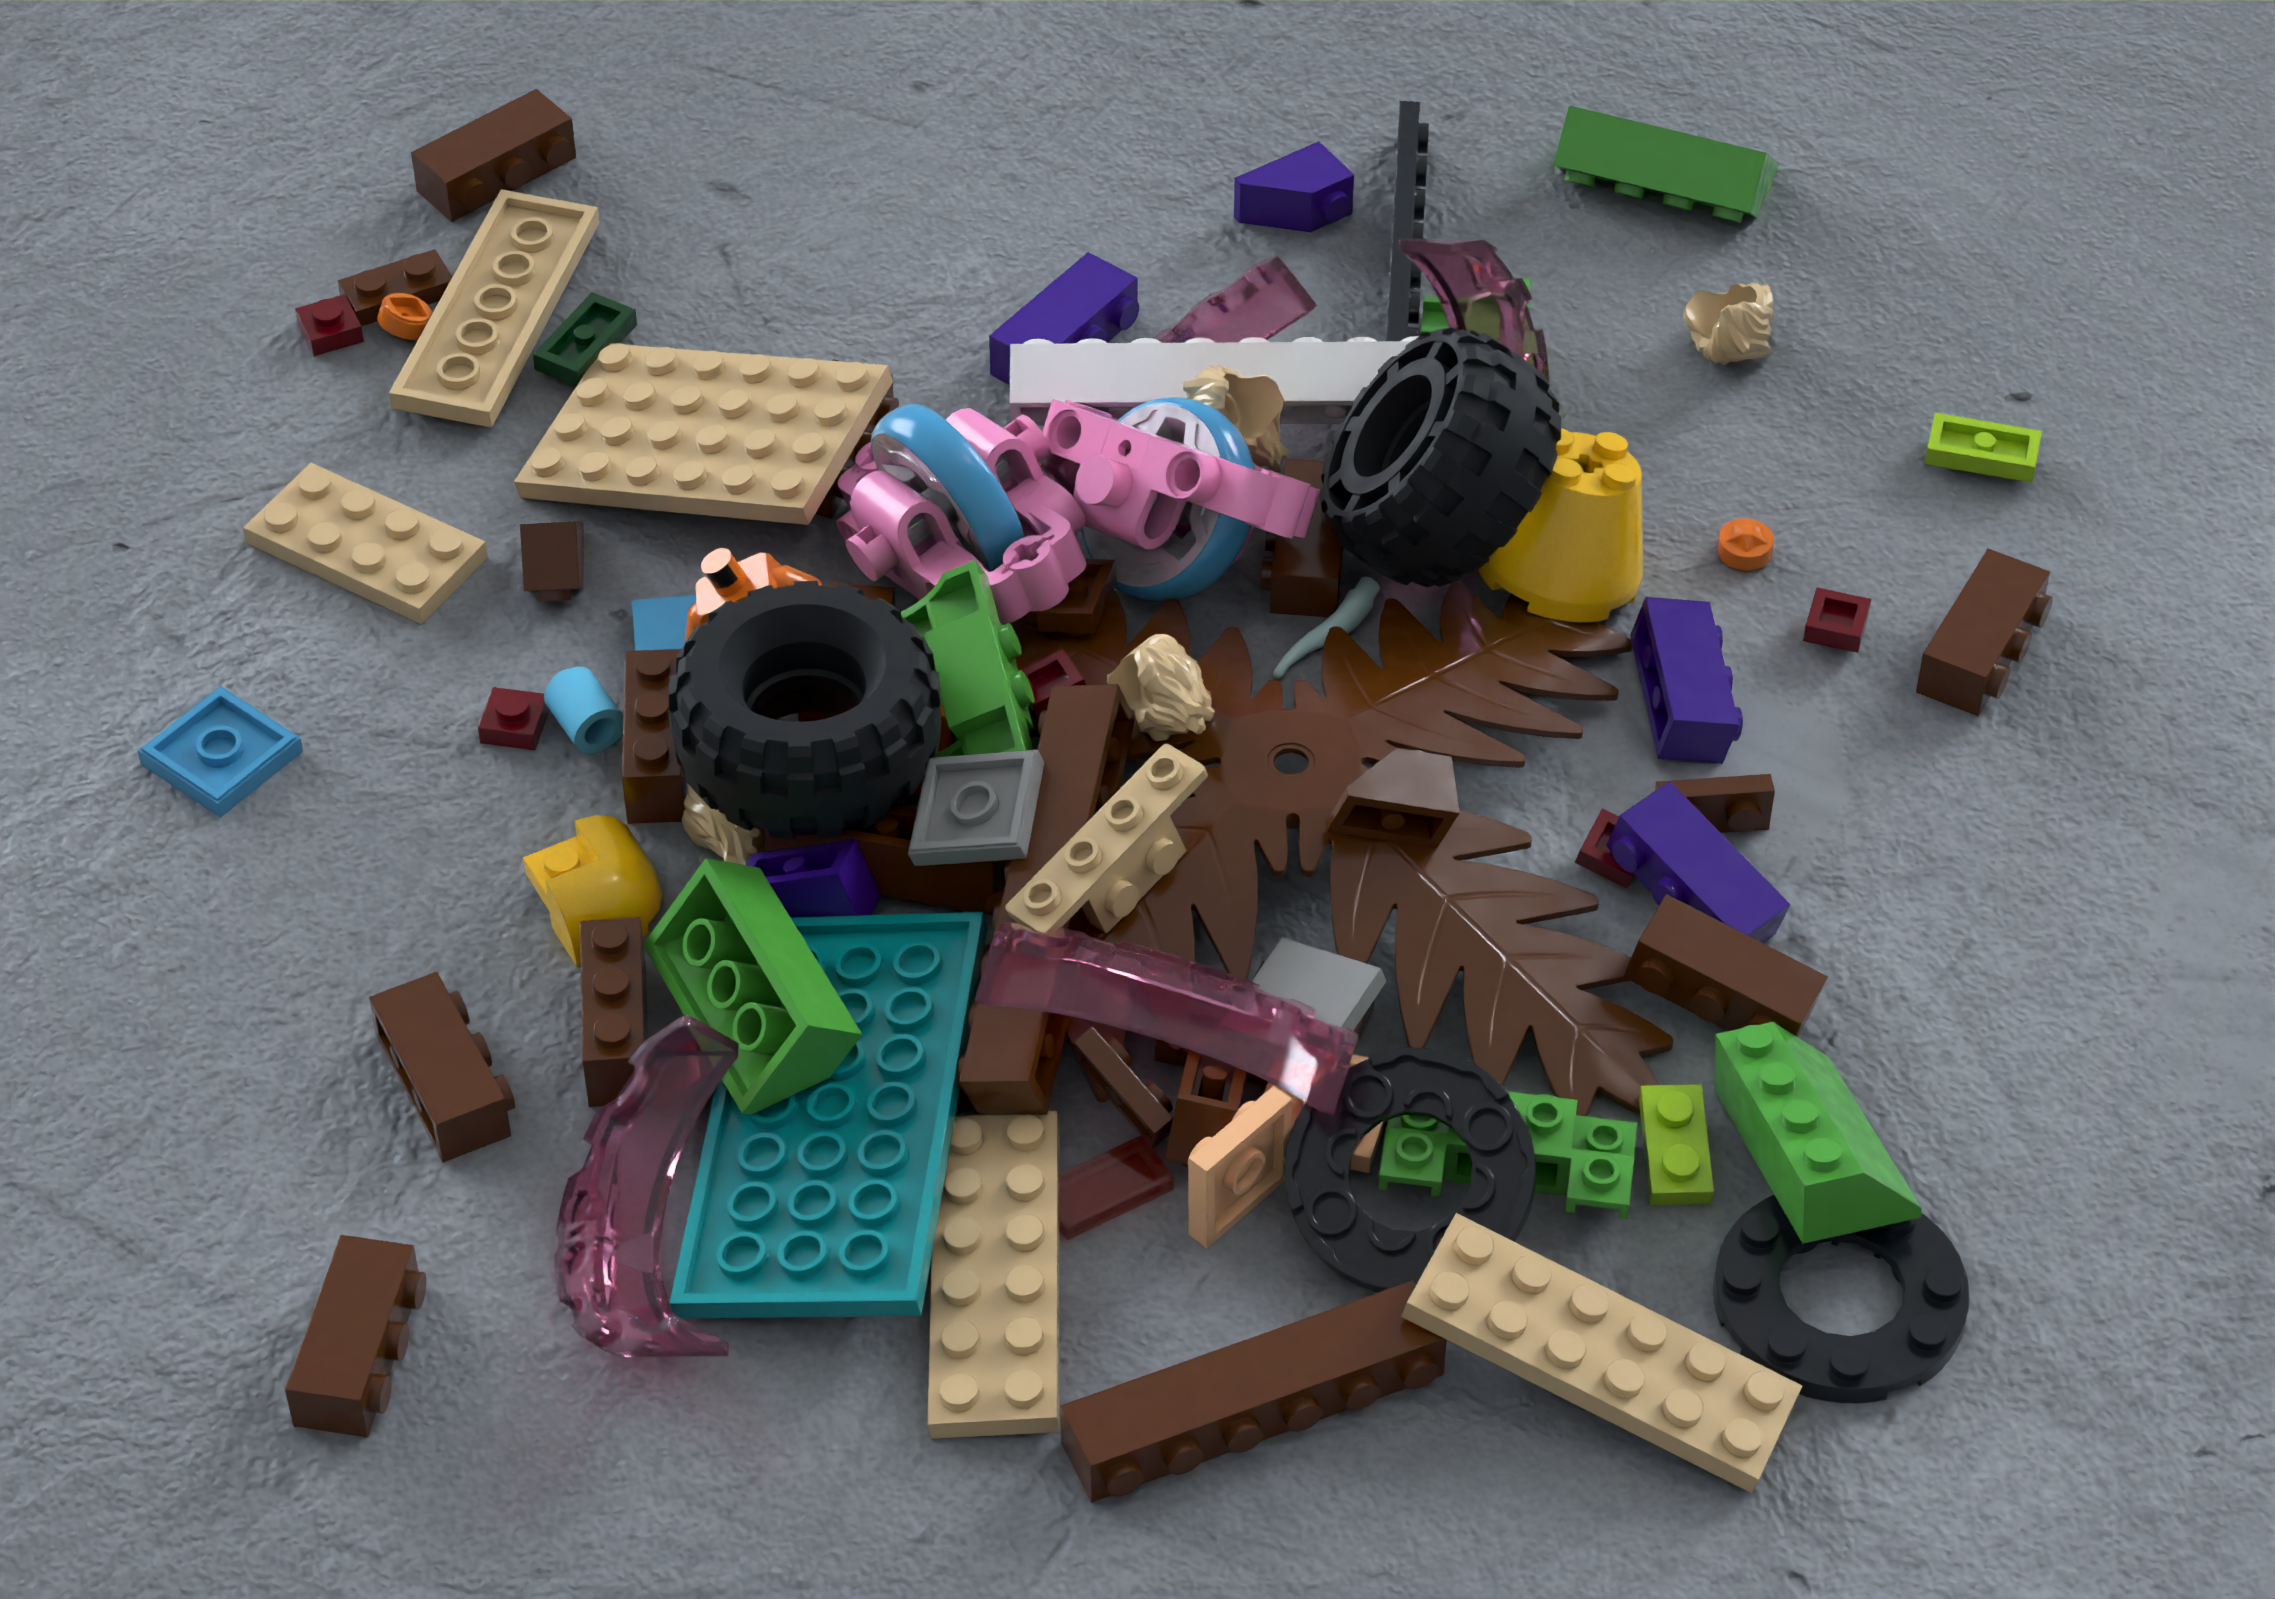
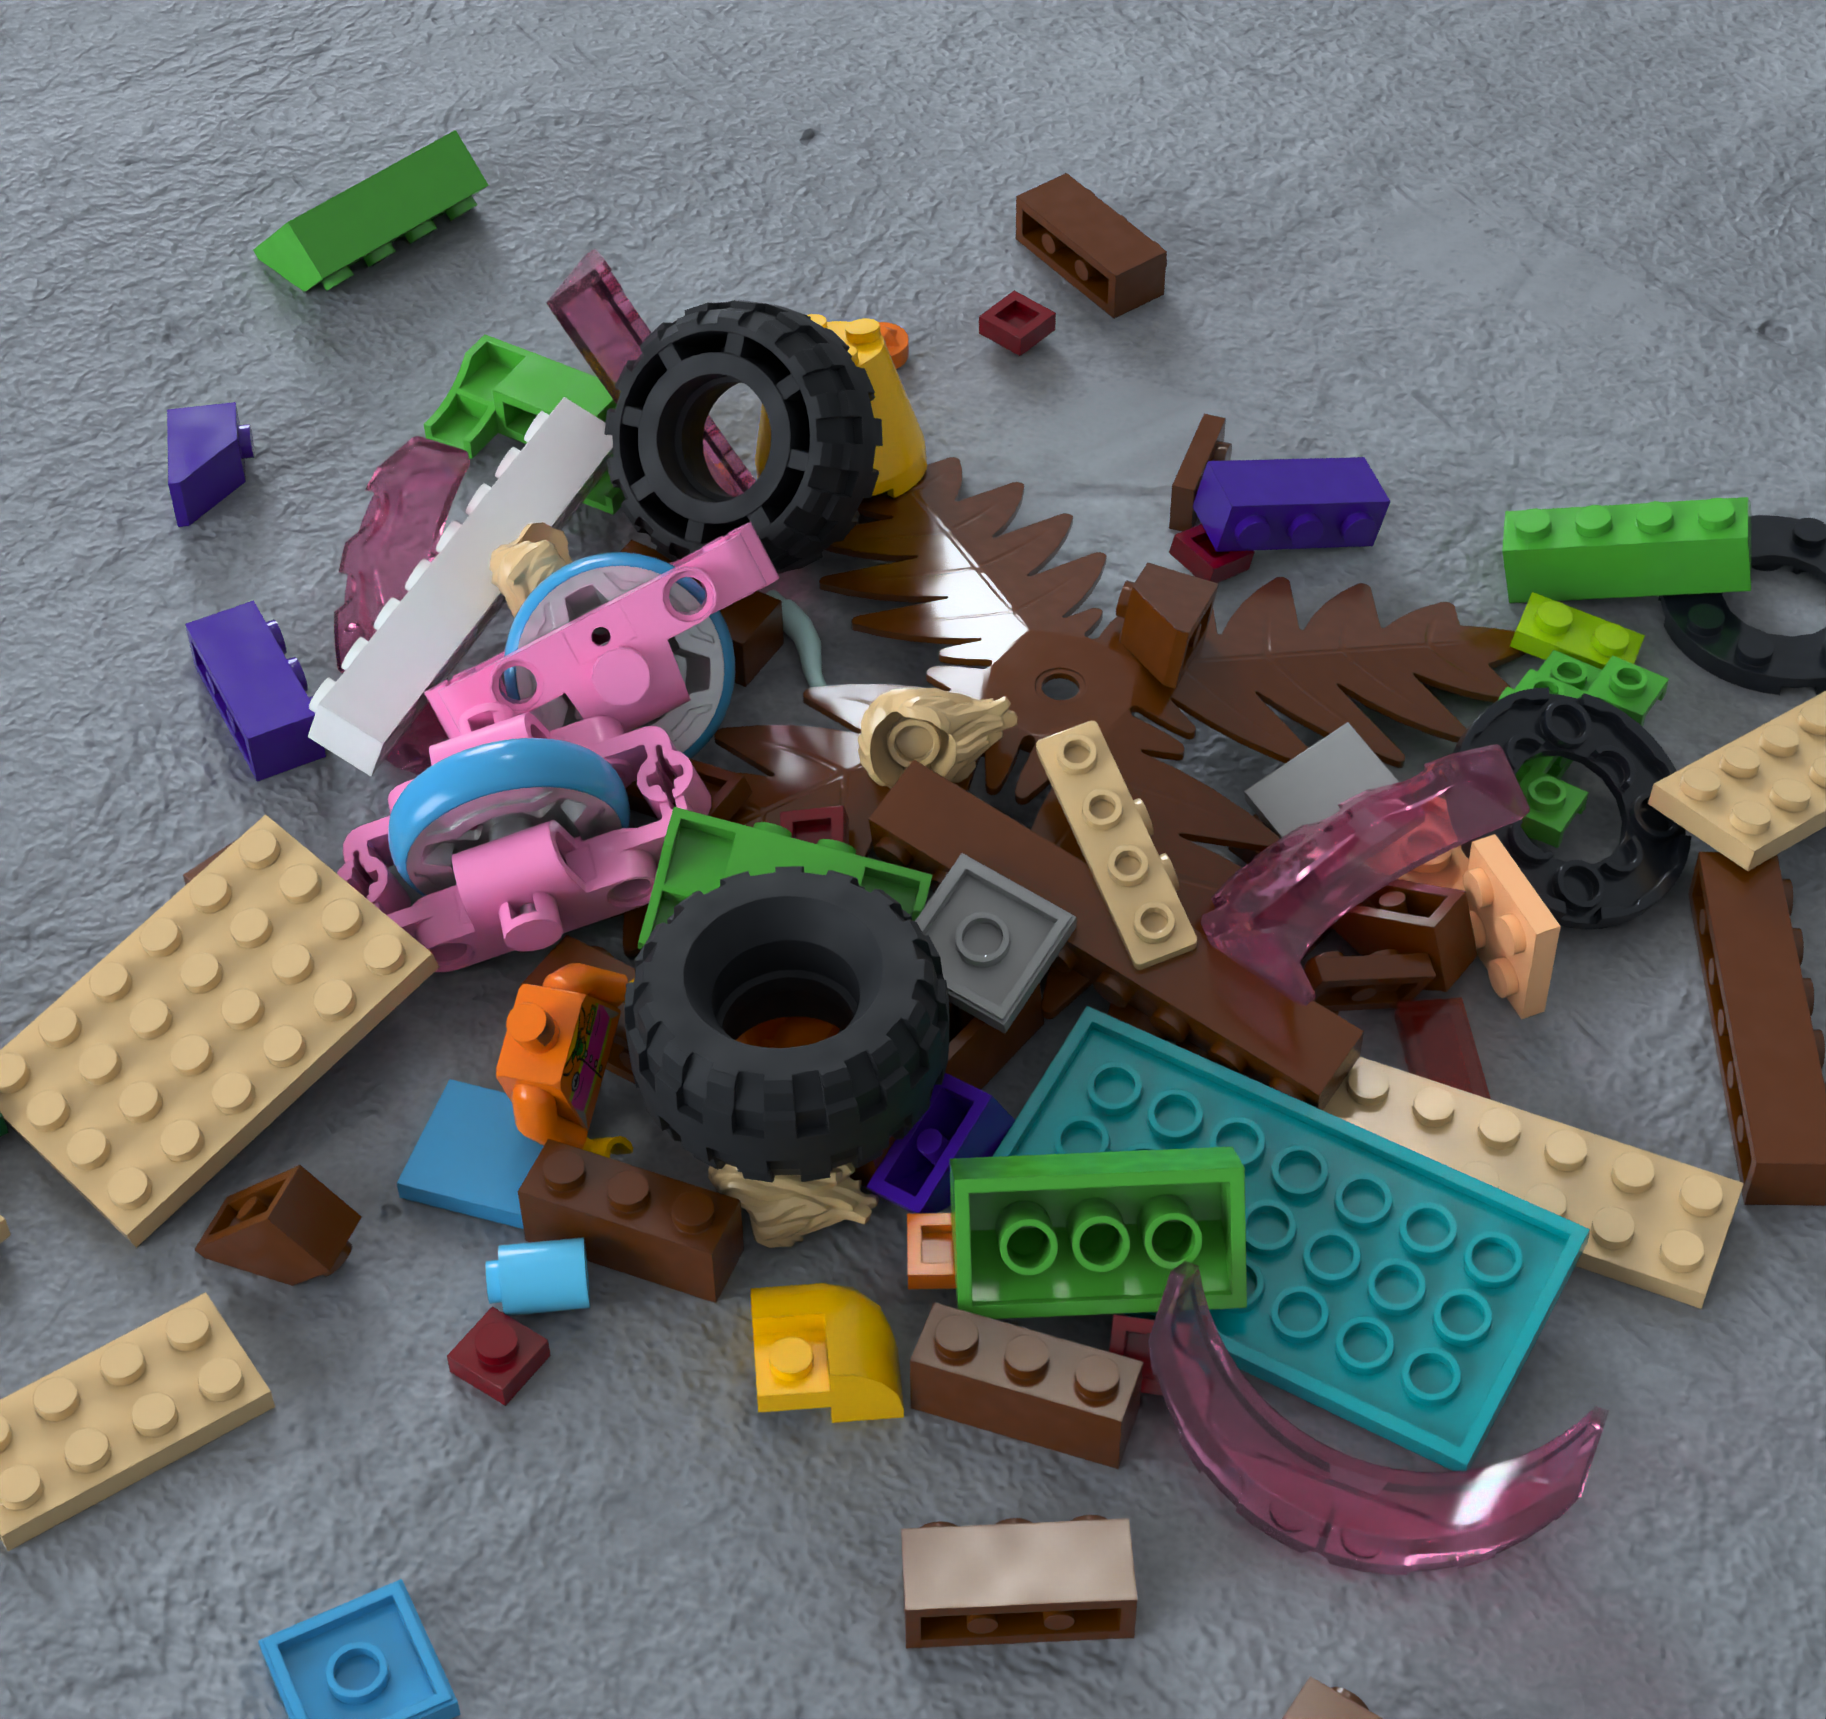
camera: 65 degrees left, 0 degrees up
black plate [1386,101,1429,341] -> none
reddish brown brick [1623,894,1828,1037] -> none
dark purple brick [1630,597,1743,764] -> none
tan hair [1683,283,1775,366] -> none
lime plate [1925,412,2042,483] -> none

